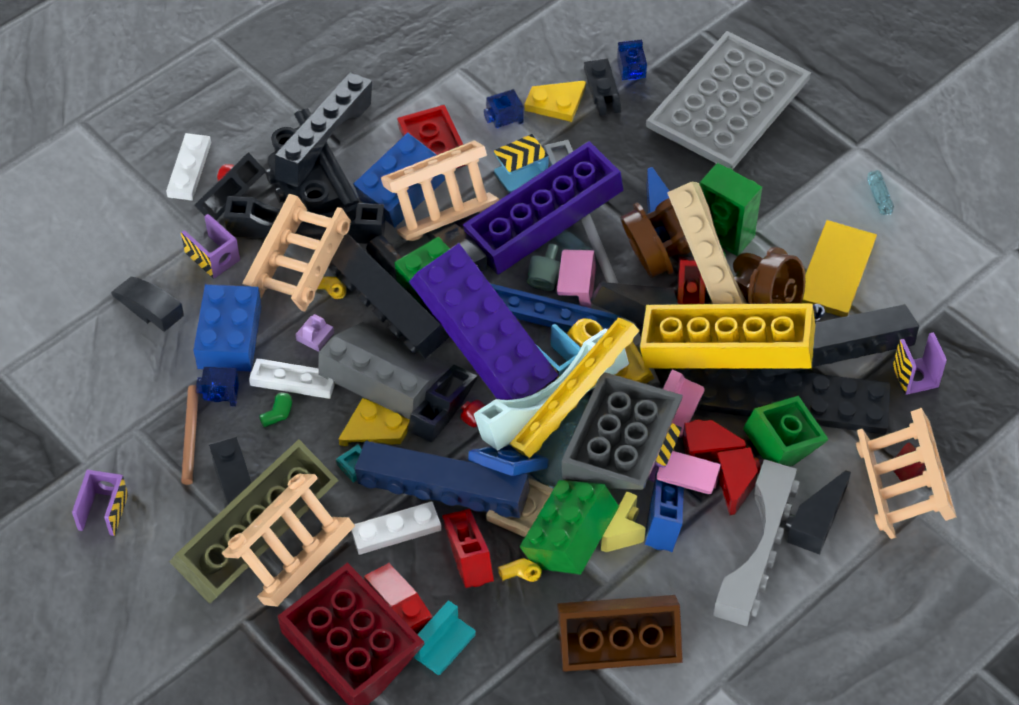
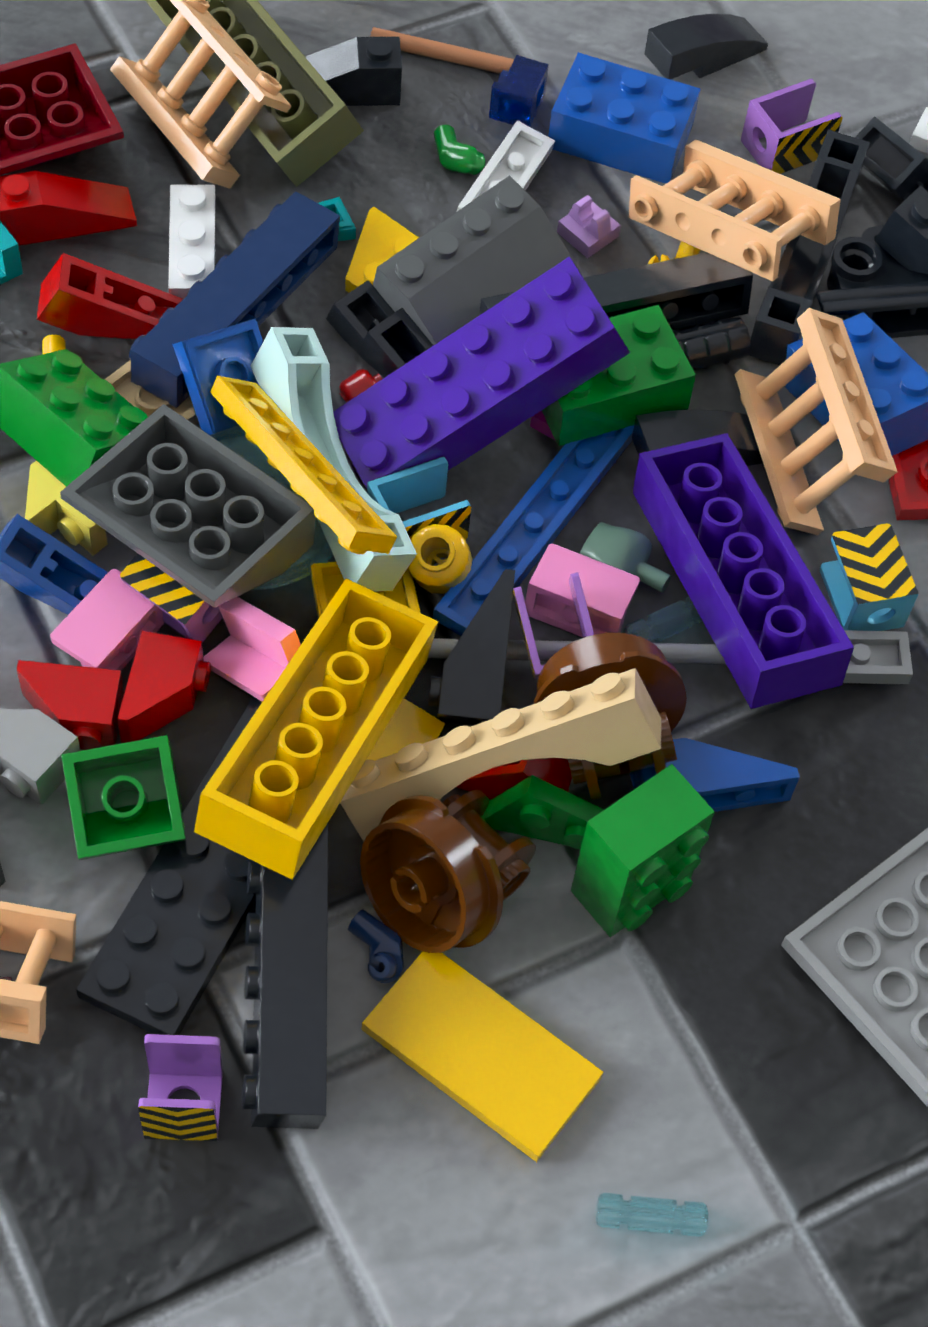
camera: 100 degrees right, 5 degrees up
none -> medium lavender piece [513,572,594,680]

